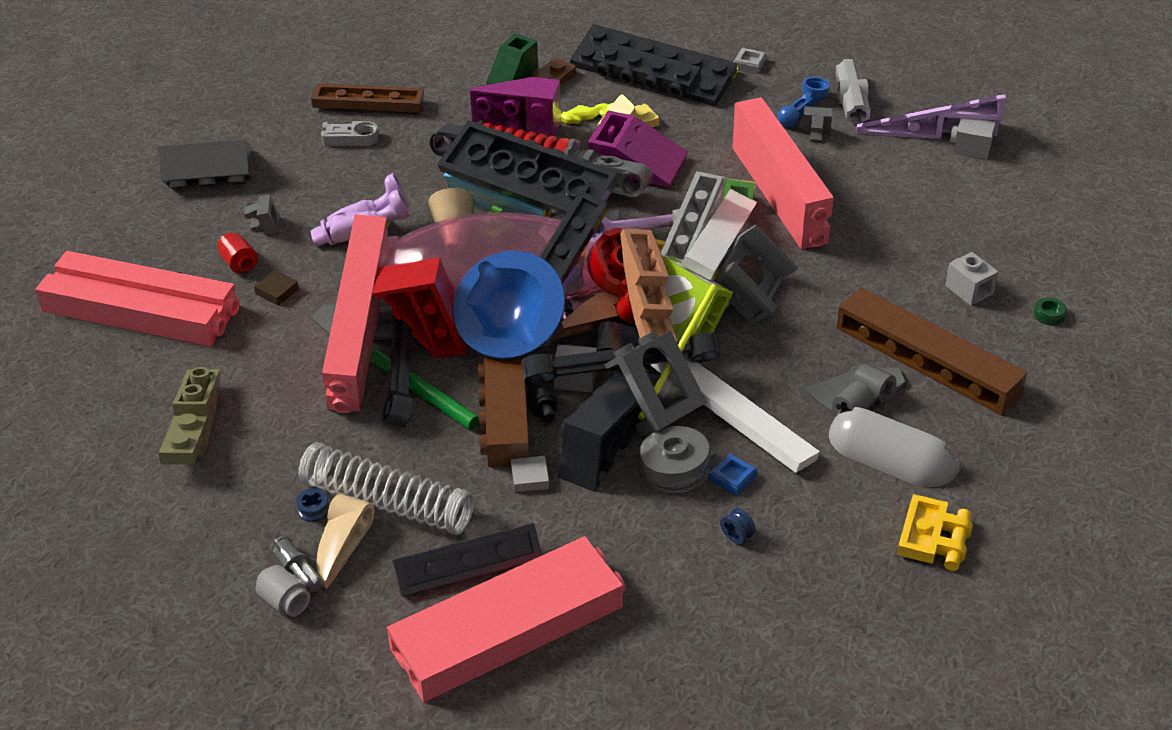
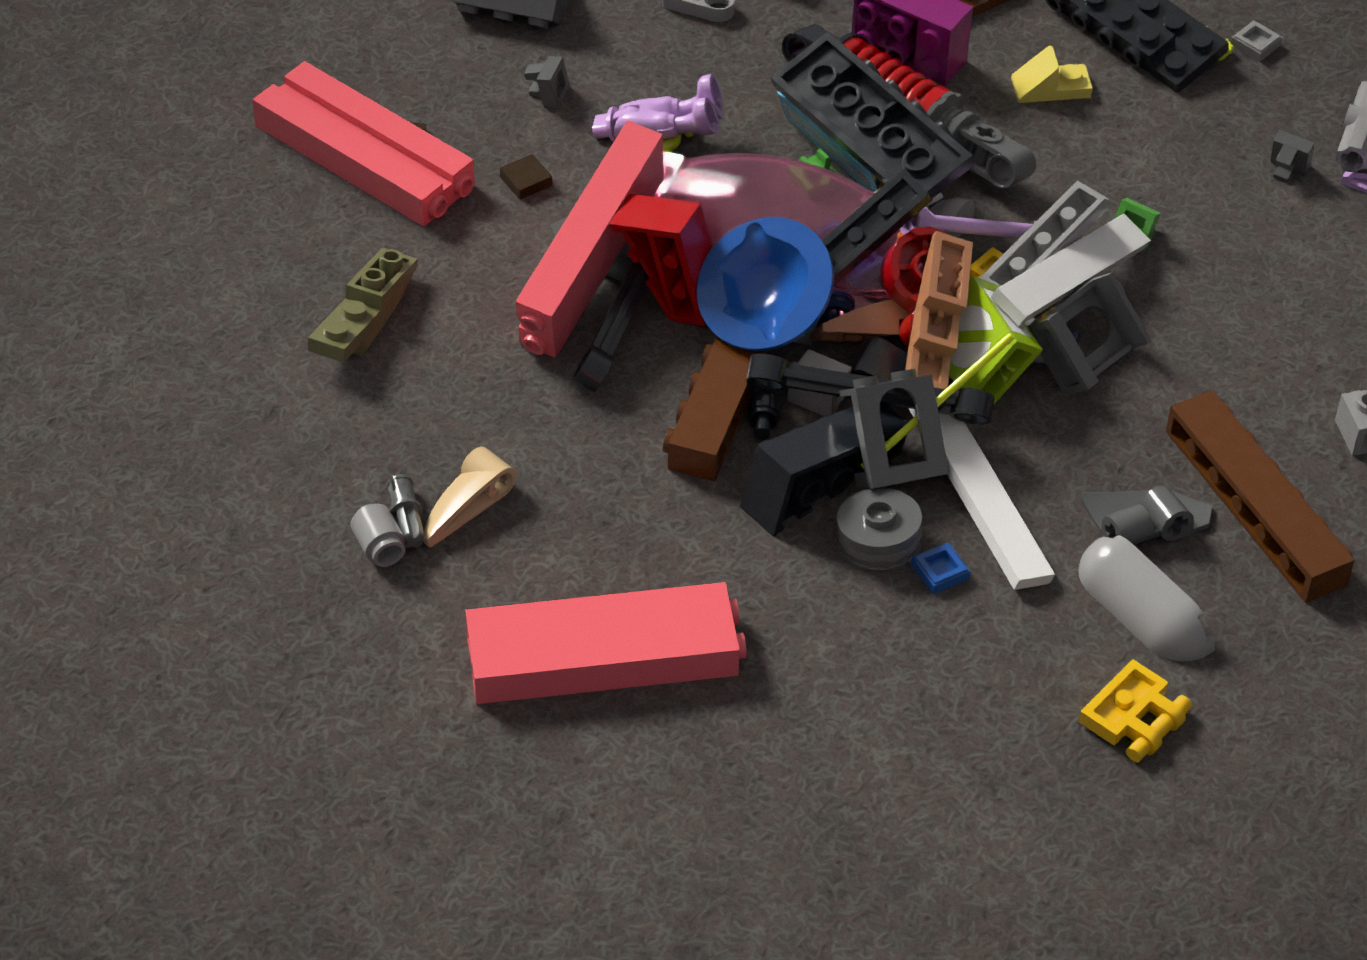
camera: 20 degrees right, 5 degrees up
red brick [218,232,258,274] -> none
dark blue bush [296,488,329,522] -> none
white piece [299,442,474,535] -> none
green piece [370,346,480,431] -> none
black plate [392,523,542,596] -> none
tan hat [428,188,475,255] -> none
light grey tile [511,456,549,492] -> none
neon yellow animal [561,103,613,125] -> none
magenta slope [588,110,688,188] -> none
dark blue bush [720,508,756,545] -> none
coral brick [733,97,834,250] -> none
blue piece [778,77,830,128] -> none

